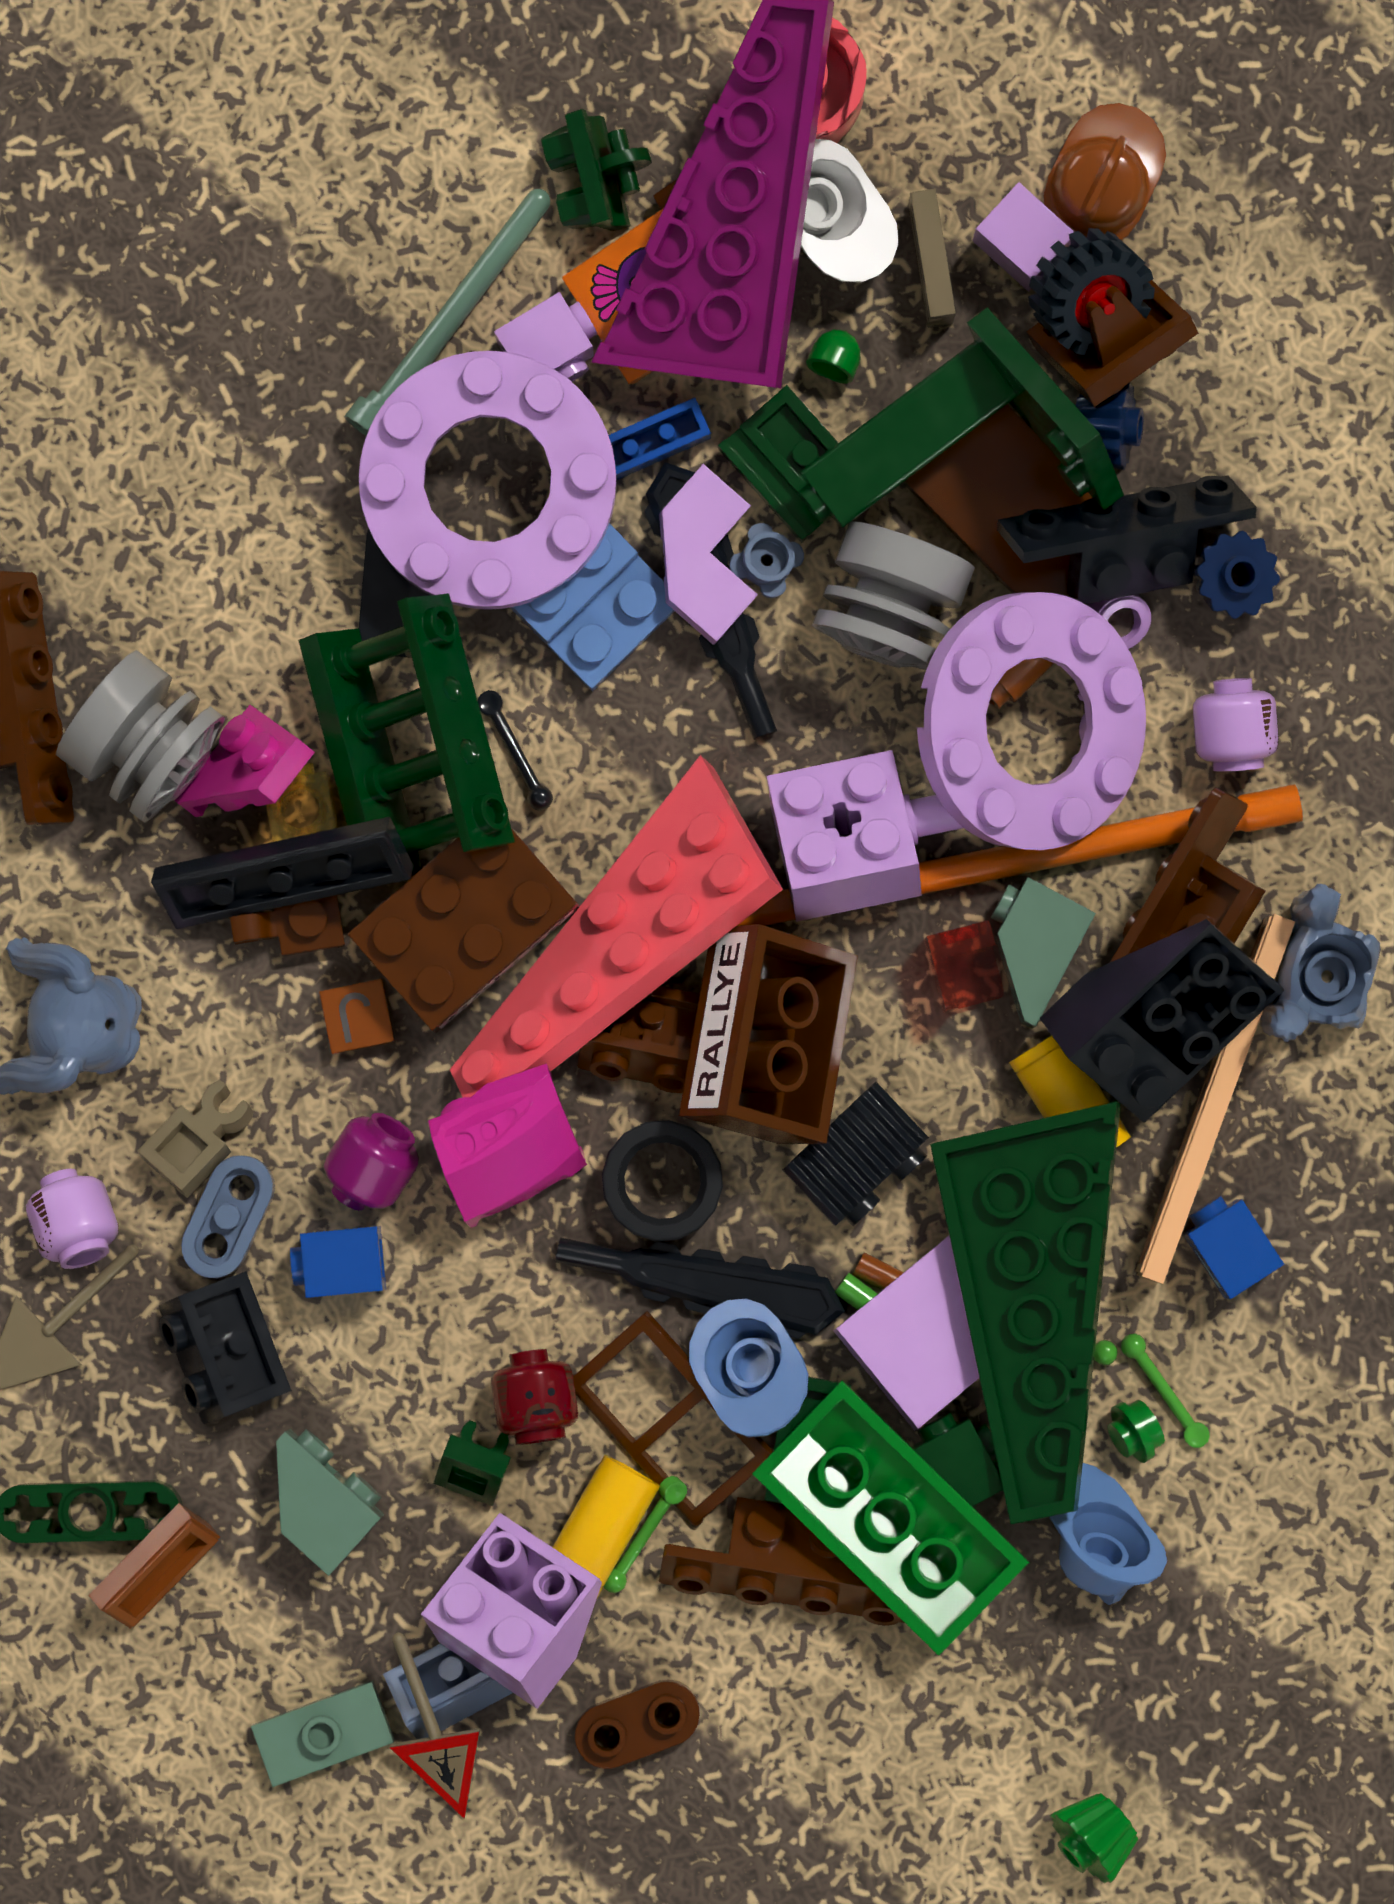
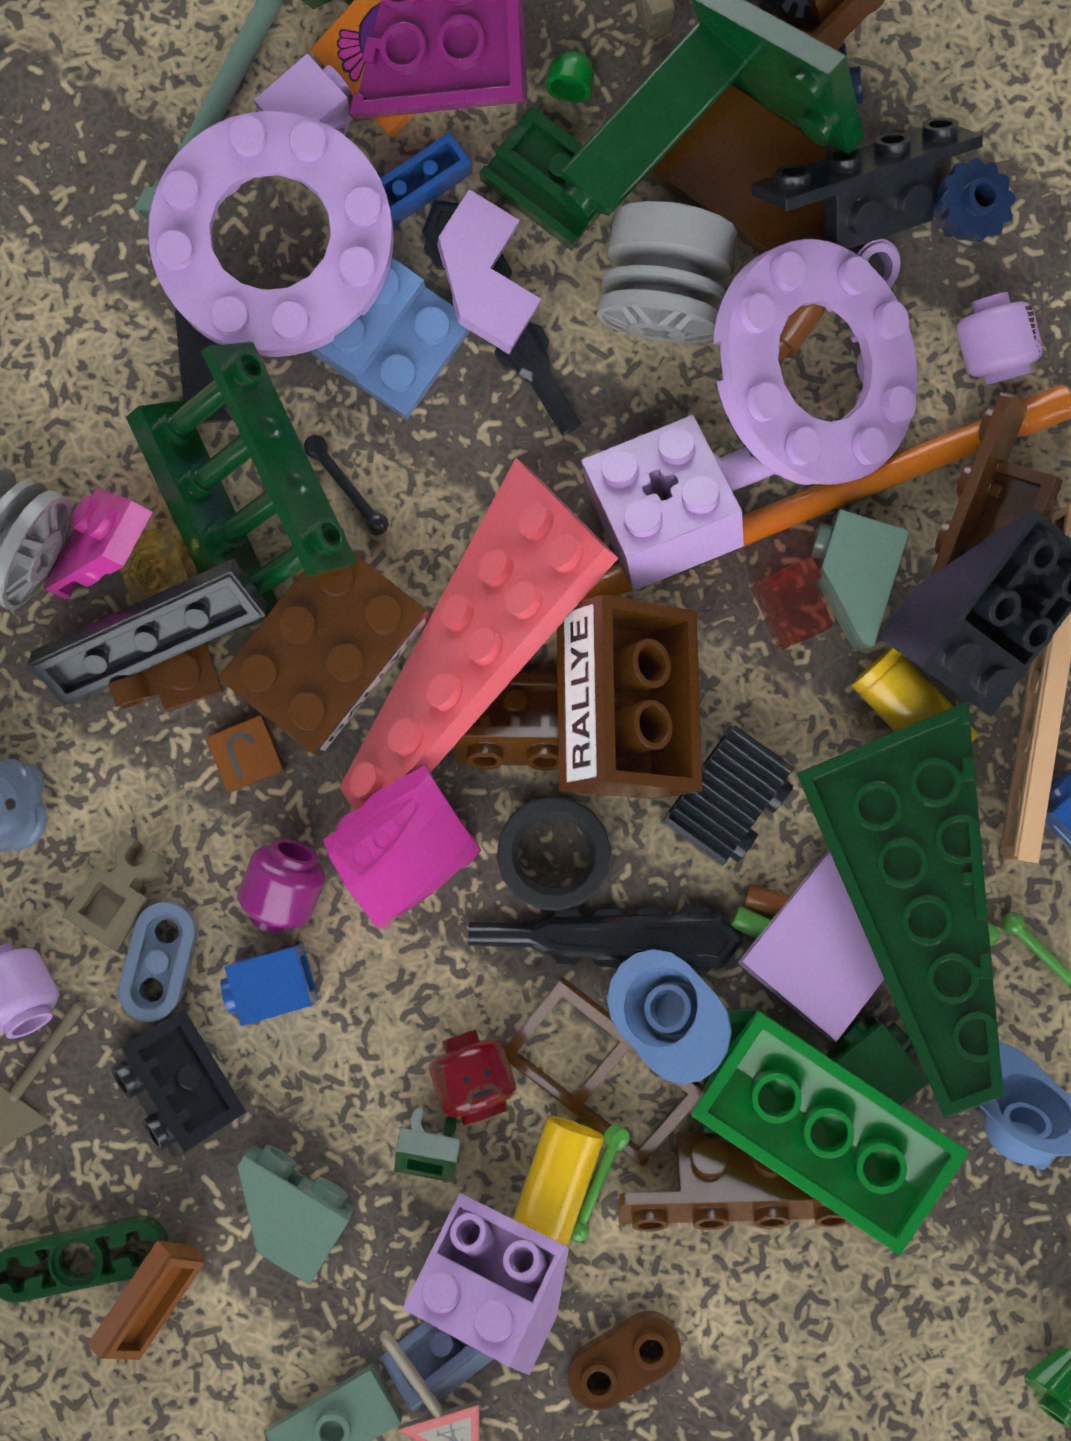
camera: 15 degrees left, 0 degrees up
sand blue plate [729,523,804,598] -> none
green plate [1107,1400,1165,1463] -> none

